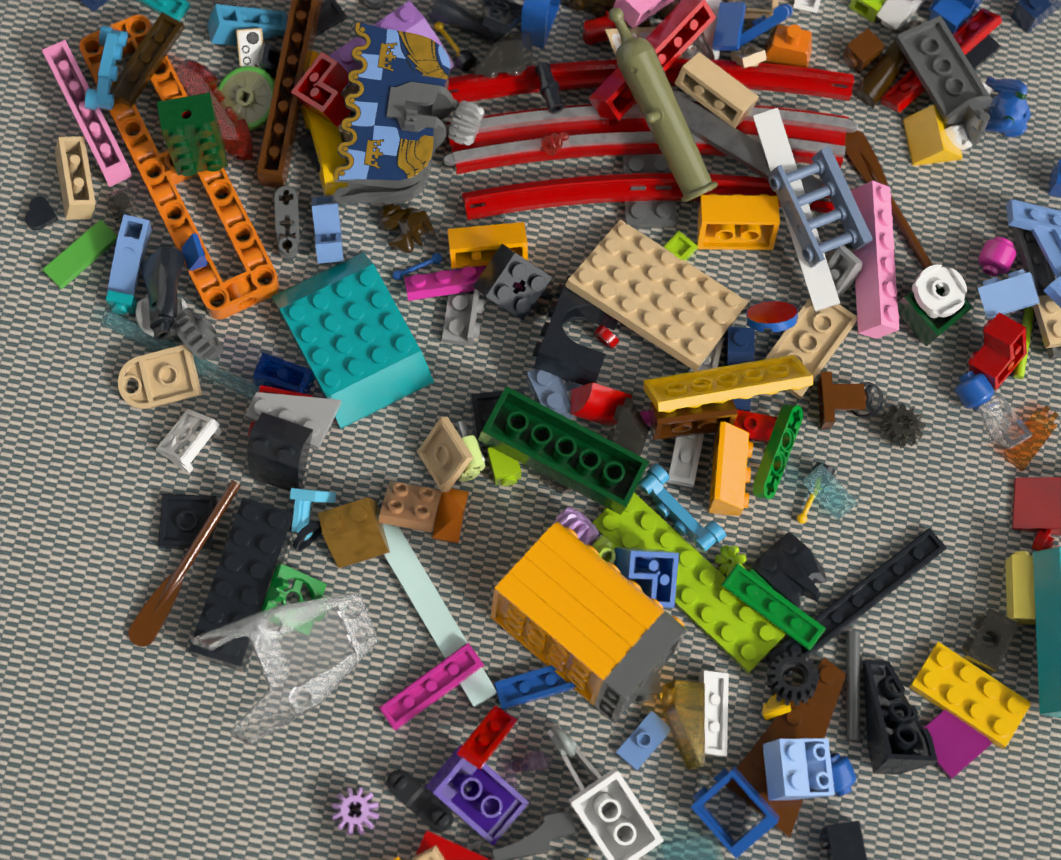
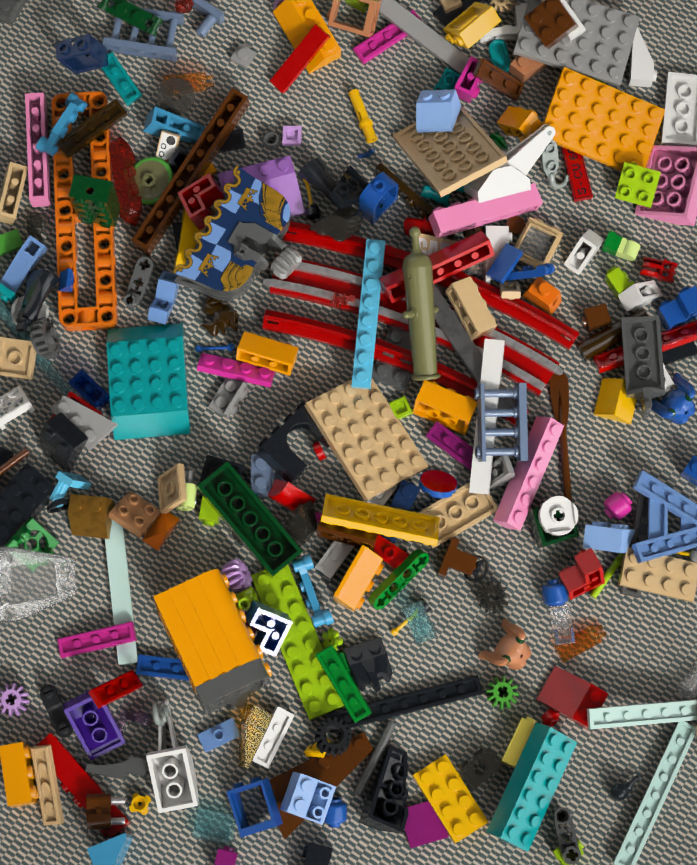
camera: 30 degrees right, 5 degrees up
black hinge [473,244,554,321] -> none
black pin [534,62,564,114] -> none
white tile [944,124,972,150] -> none
none -> medium azure plate [351,239,385,390]
none -> magenta plate [425,421,473,471]
none -> nougat hair [478,619,531,670]
none -> bright green gear [486,676,519,710]

